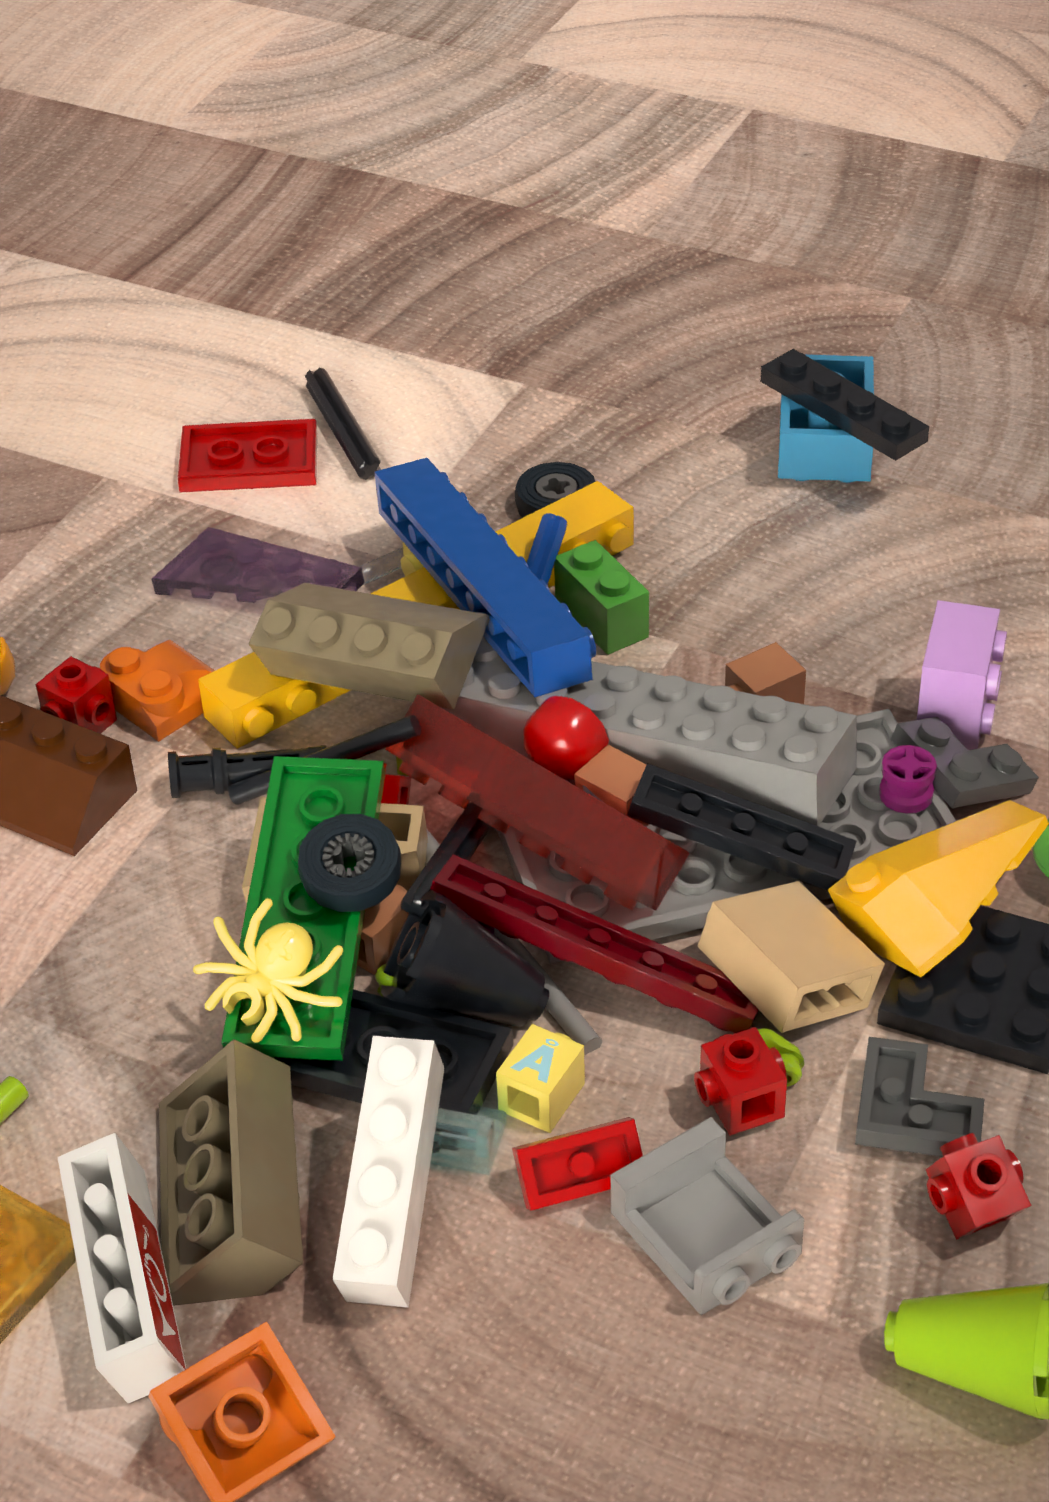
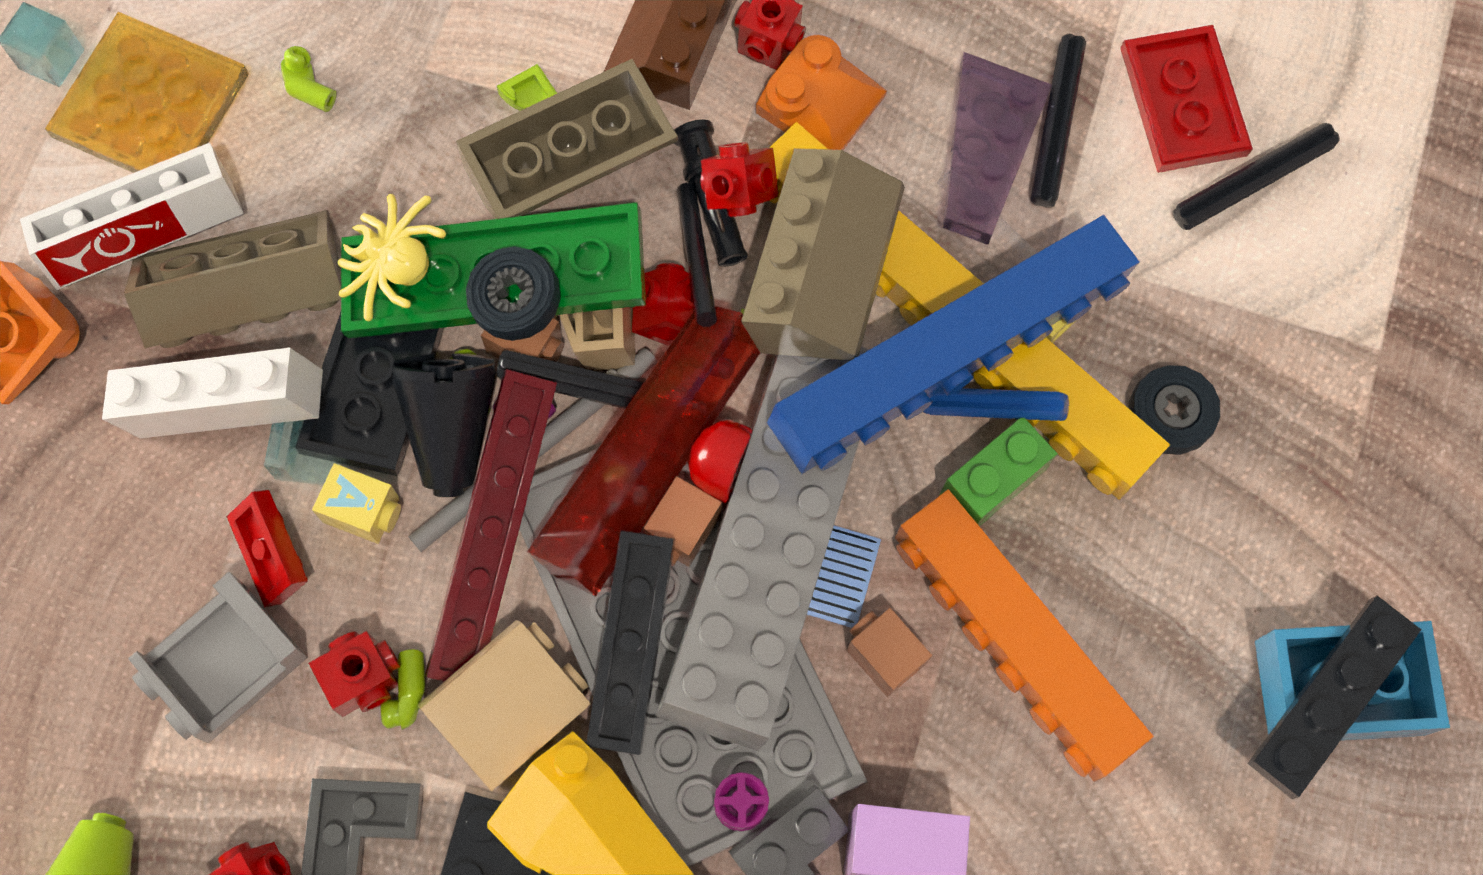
camera: 75 degrees right, 30 degrees up
none -> dark tan slope [456,59,678,219]
none -> lime tile [497,64,557,111]
none -> red brick [701,142,779,217]
none -> orange brick [895,489,1154,782]
none -> black axle [1030,33,1087,208]

